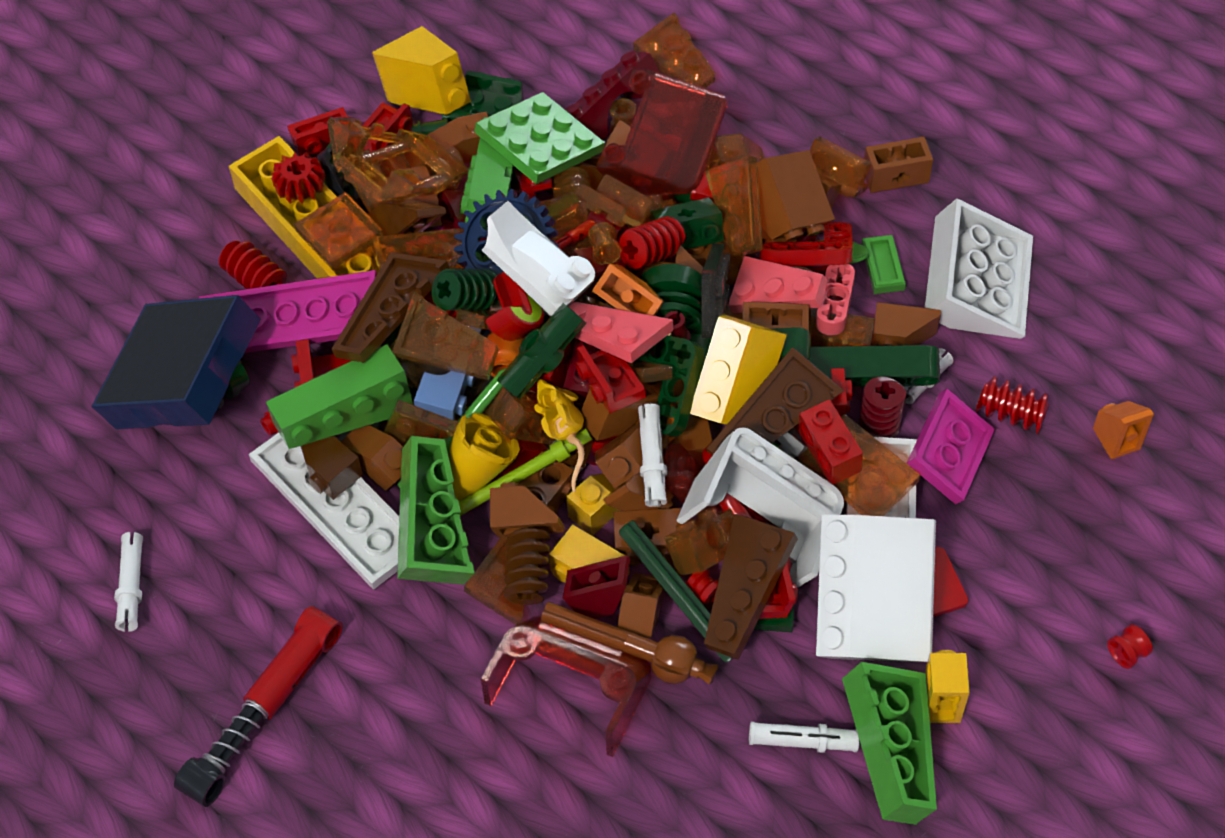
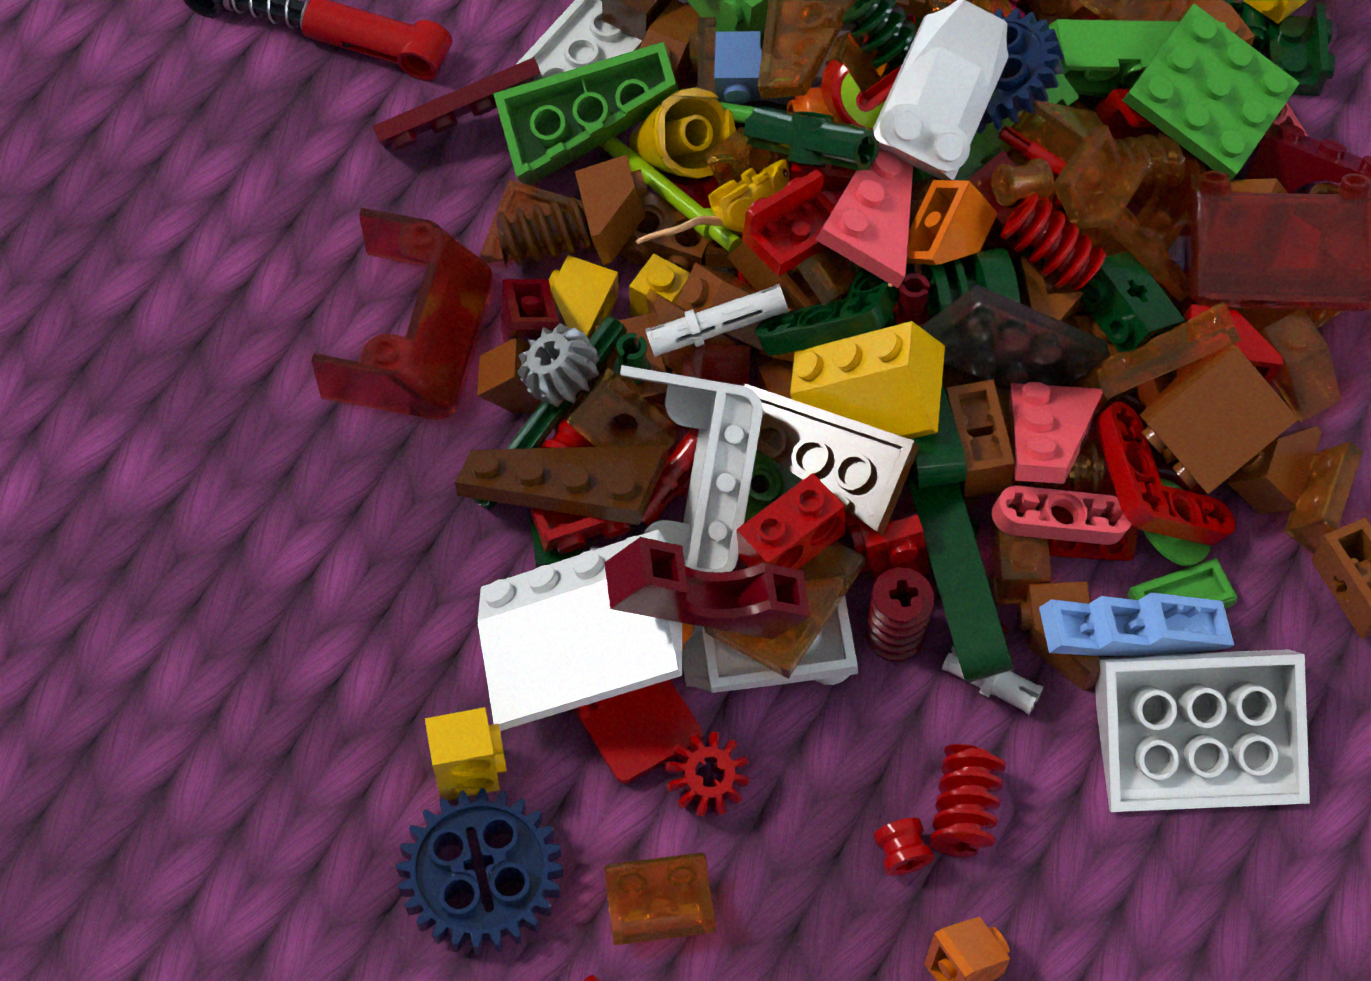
camera: 75 degrees right, 5 degrees up
dark orange piece [541,602,718,684] -> none
white pin [749,721,859,753] -> none
bright green wedge [842,662,937,825] -> none
dark pink plate [907,389,995,505] -> none
none -> dark red plate [372,57,543,150]
none -> dark blue gear [396,788,563,955]
none -> light grey gear [517,323,600,407]
none -> dark red arch [604,537,810,640]
none -> clear orange bracket [604,852,716,946]
none -> dark green pin [614,333,651,387]
none -> red gear [664,731,750,817]
none -> red wheel [873,817,934,876]
none -> light blue slope [1039,592,1234,656]

